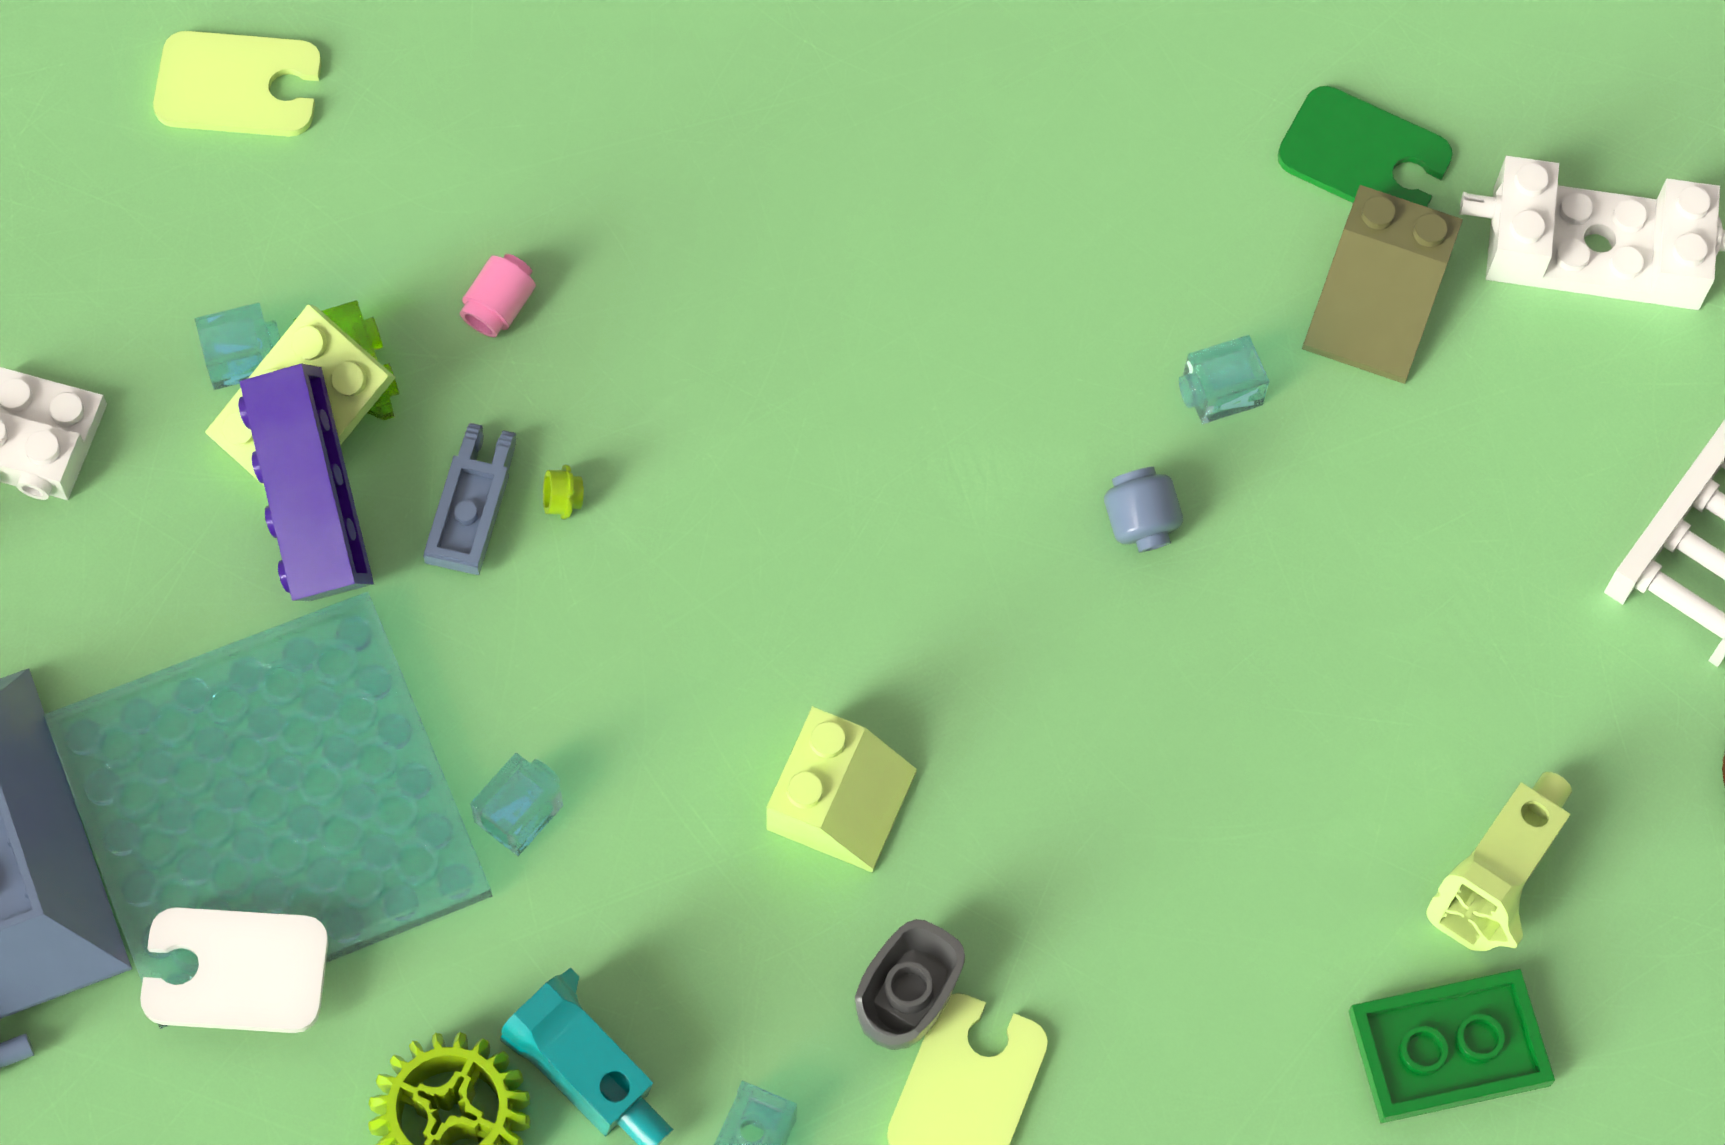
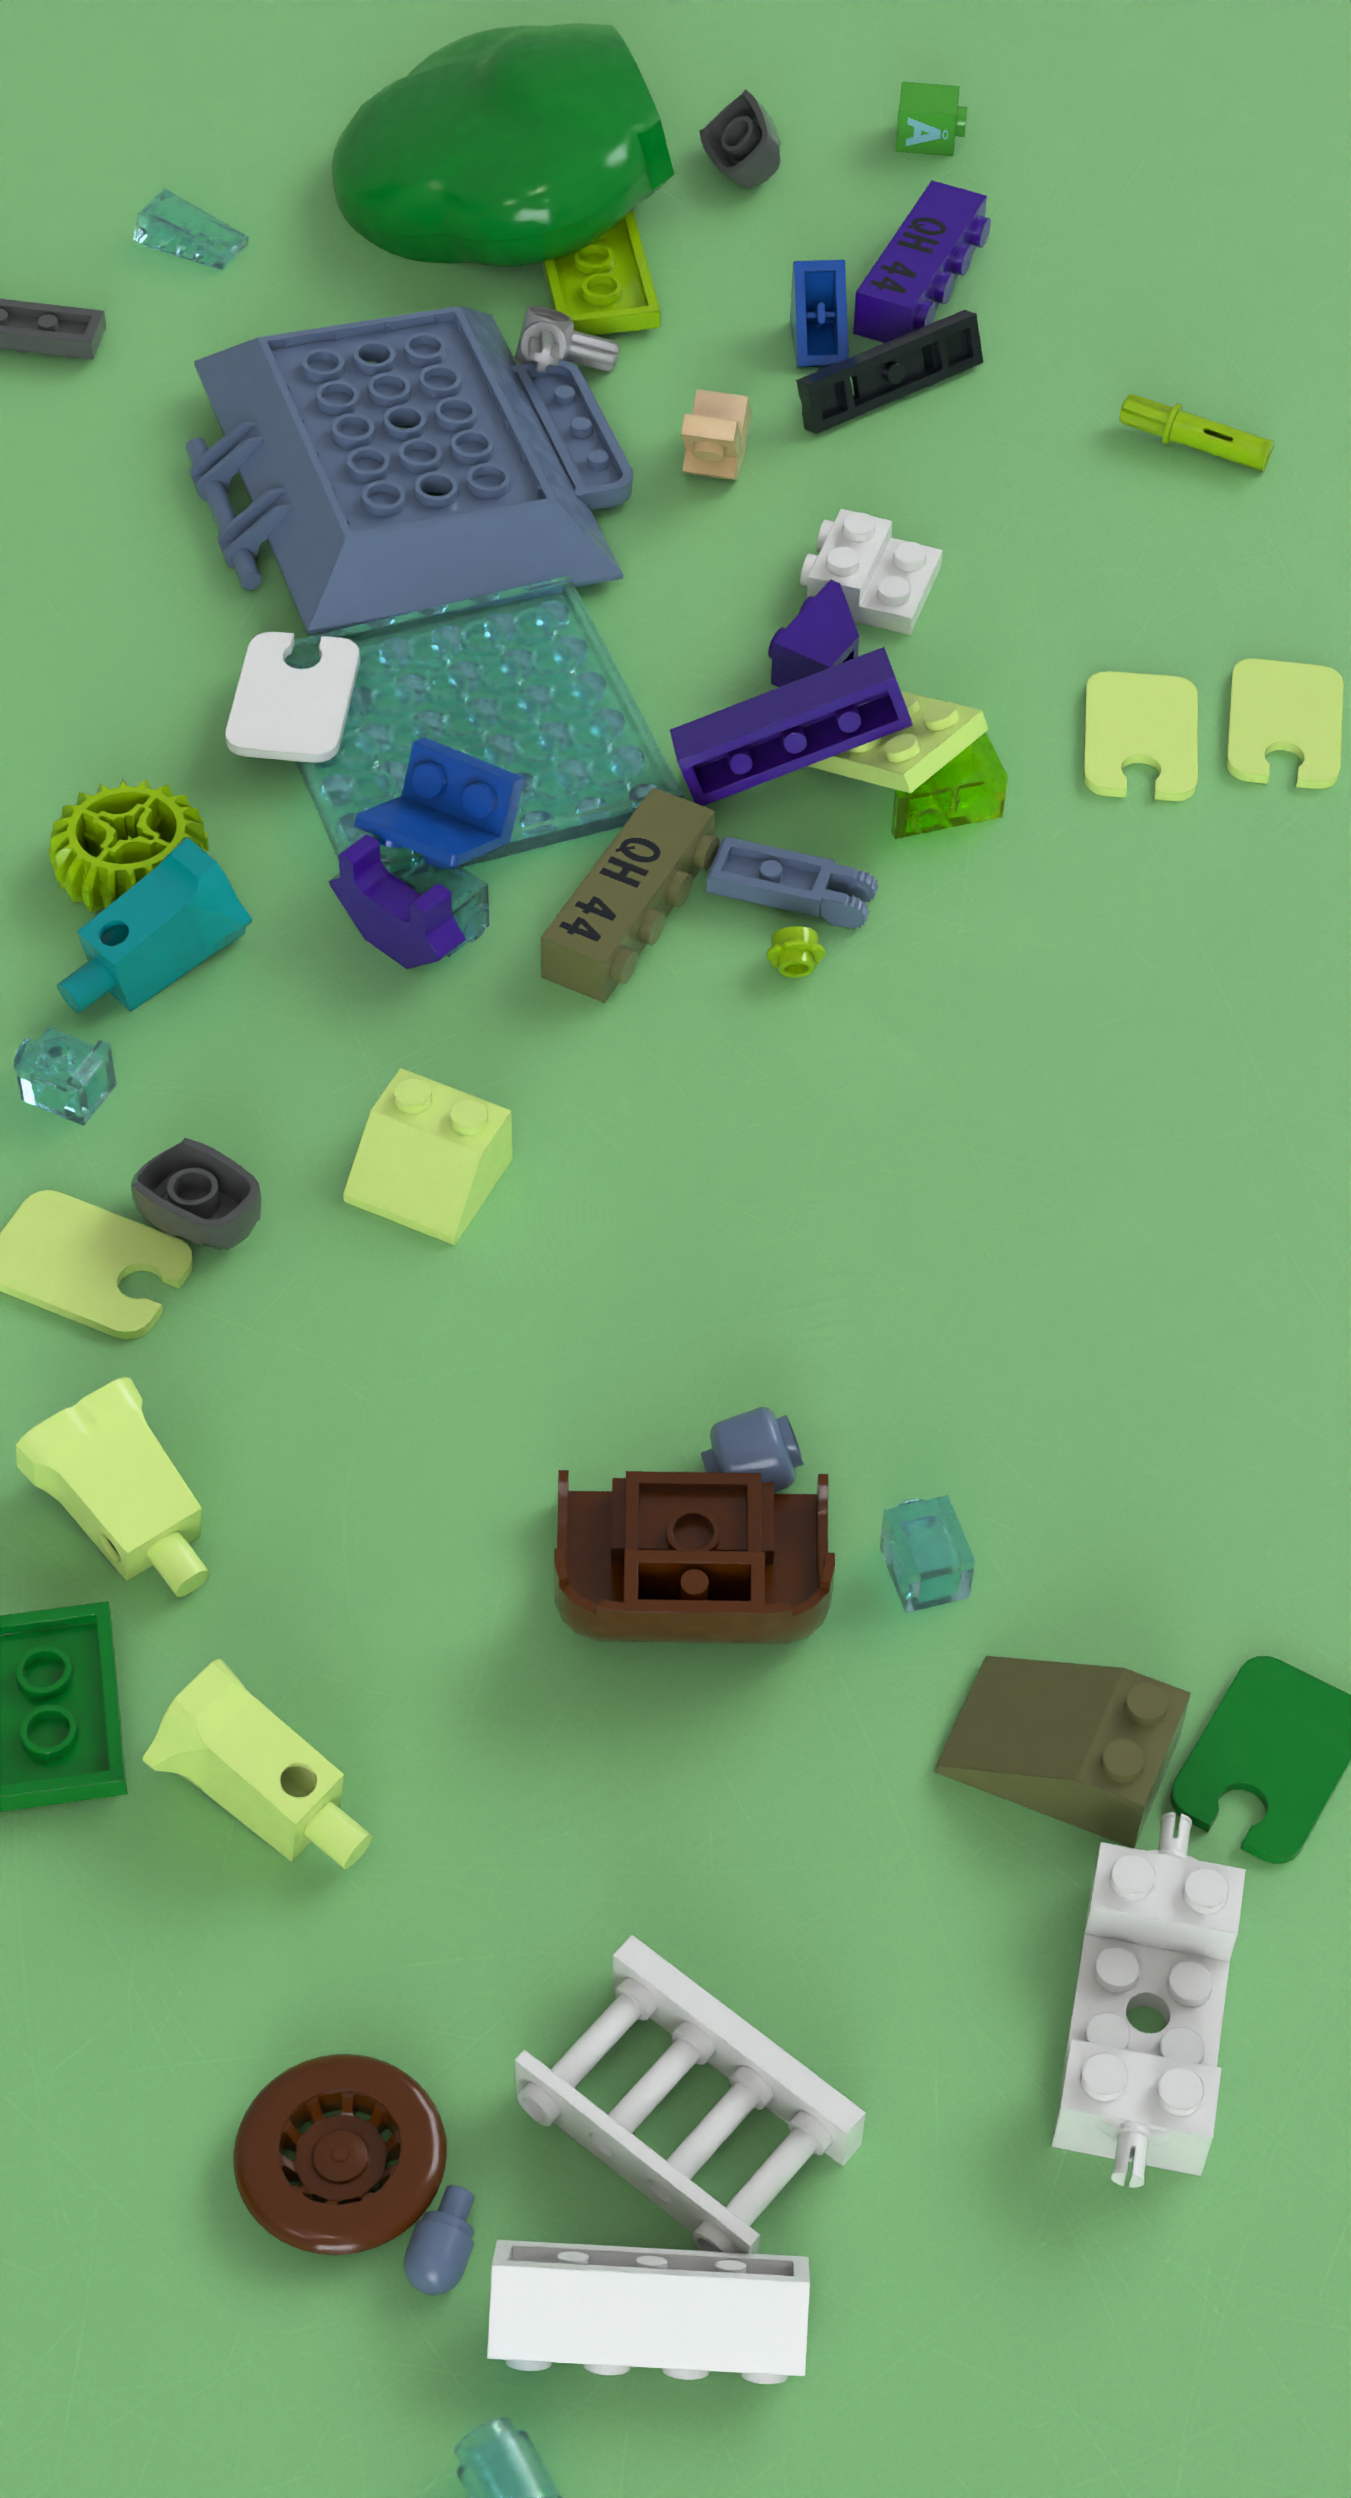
camera: 95 degrees right, 15 degrees down
clear light blue brick [195,303,280,390] -> none
bright pink brick [460,254,536,338] -> none
none -> yellowish green piece [16,1377,210,1597]
none -> dark purple piece [329,834,466,969]
none -> blue bracket [354,737,525,869]
none -> olive brick [541,787,719,1003]
none -> reddish brown piece [554,1470,835,1644]
none -> dark purple slope [768,580,859,687]
none -> yellowish green piece [1083,671,1198,801]

